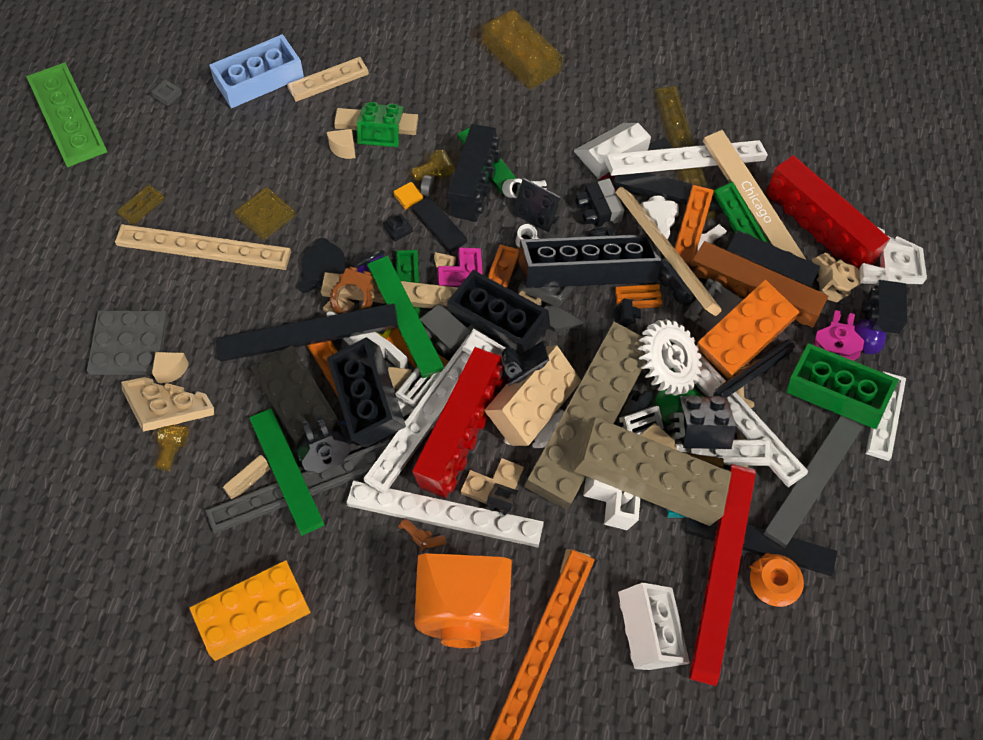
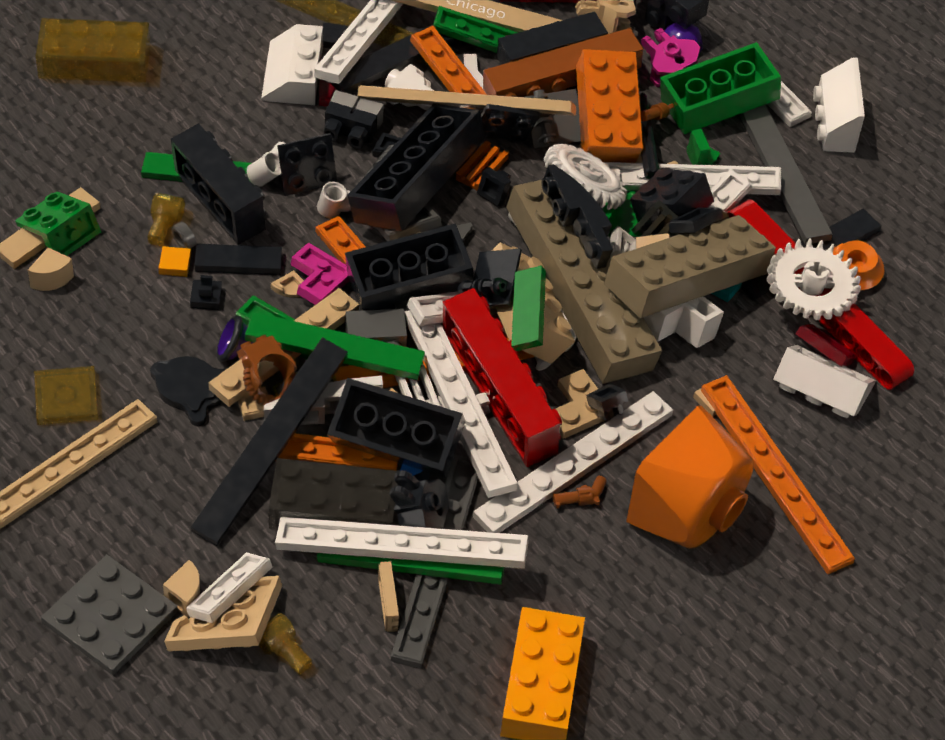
camera: 55 degrees left, 10 degrees down
none -> white tile [186,552,273,623]
none -> white plate [275,517,528,569]
none -> green tile [511,265,546,351]
none -> black slope [541,164,613,269]
none -> dark orange piece [640,103,674,122]
none -> black tile [669,208,723,233]
none -> green tile [686,129,720,165]
none -> white gear [767,238,861,320]
none -> dark red tile [796,324,857,367]
none -> white slope [813,58,865,152]

